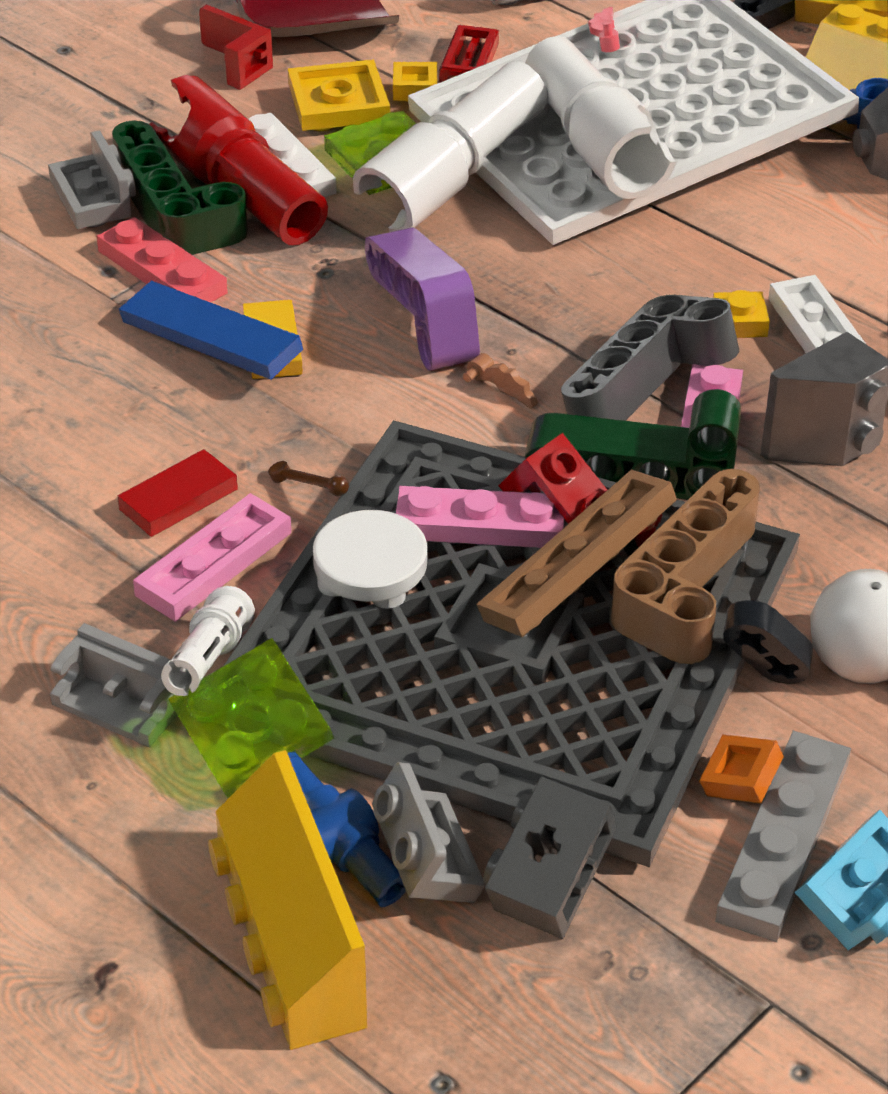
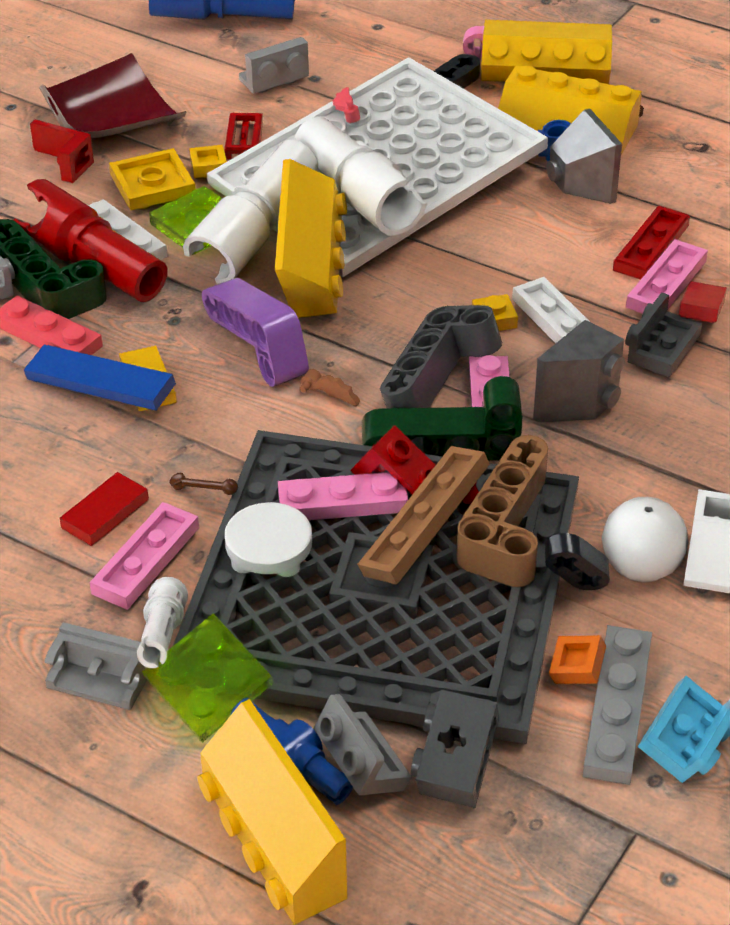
camera: 10 degrees left, 0 degrees up
none -> yellow slope [275,159,347,318]

